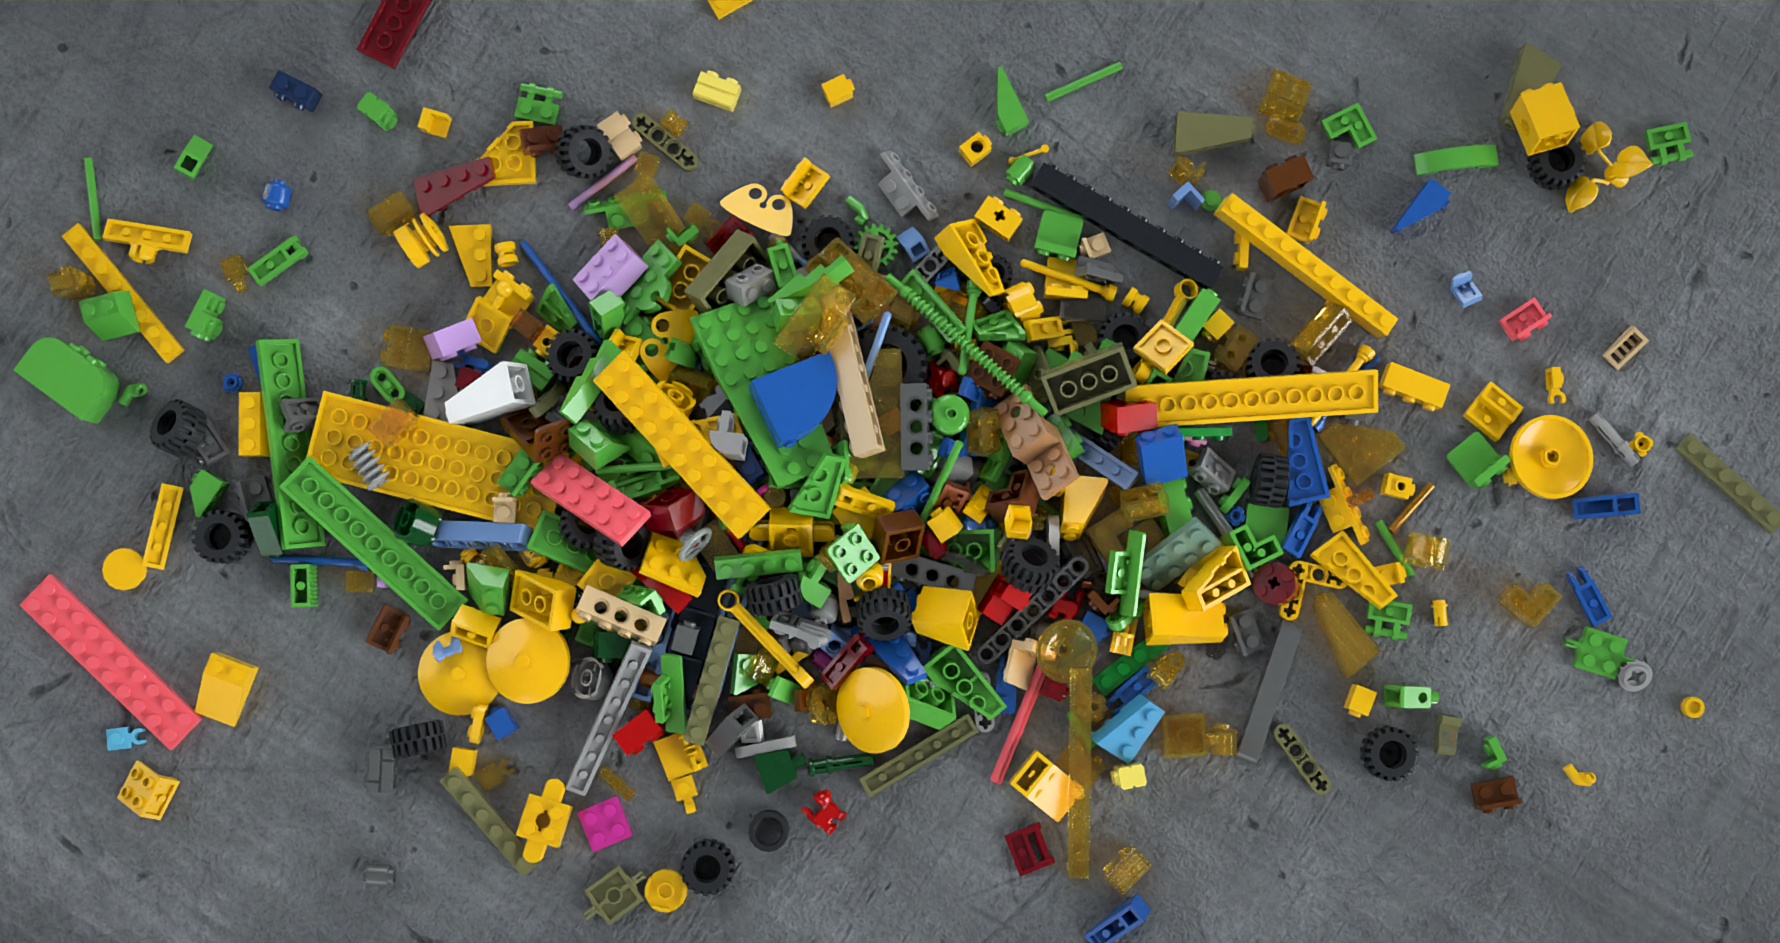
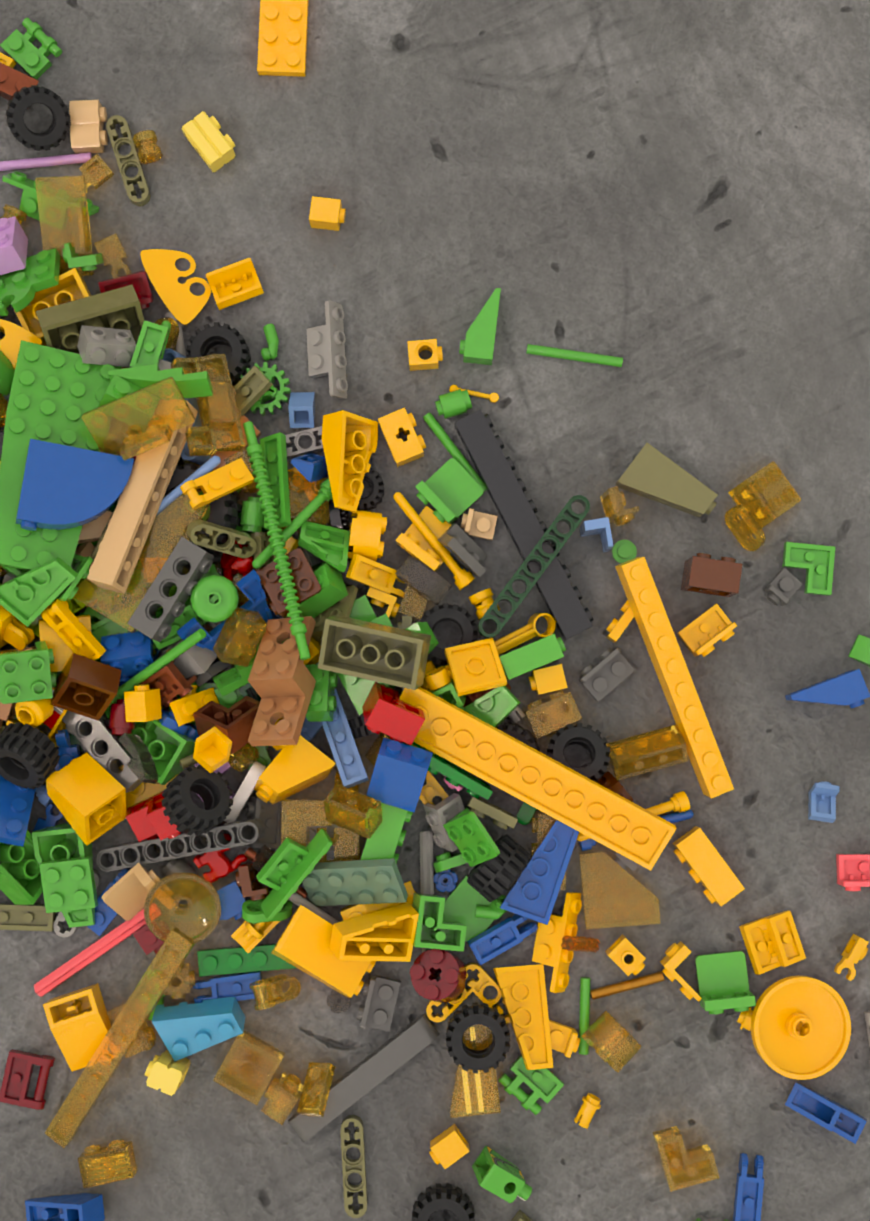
camera: 40 degrees right, 0 degrees up
none -> bright green plate [39,856,98,913]
none -> yellow plate [180,458,254,510]
none -> olive beam [187,519,257,558]
none -> clear yellow plate [297,1062,335,1117]
none -> bright green bracket [443,807,500,867]
none -> black tyre [446,1002,511,1074]
none -> olive plate [468,795,518,830]
none -> bright green arm [475,895,506,920]
none -> dark green beam [478,495,590,638]
none -> yellow bracket [660,941,702,1002]

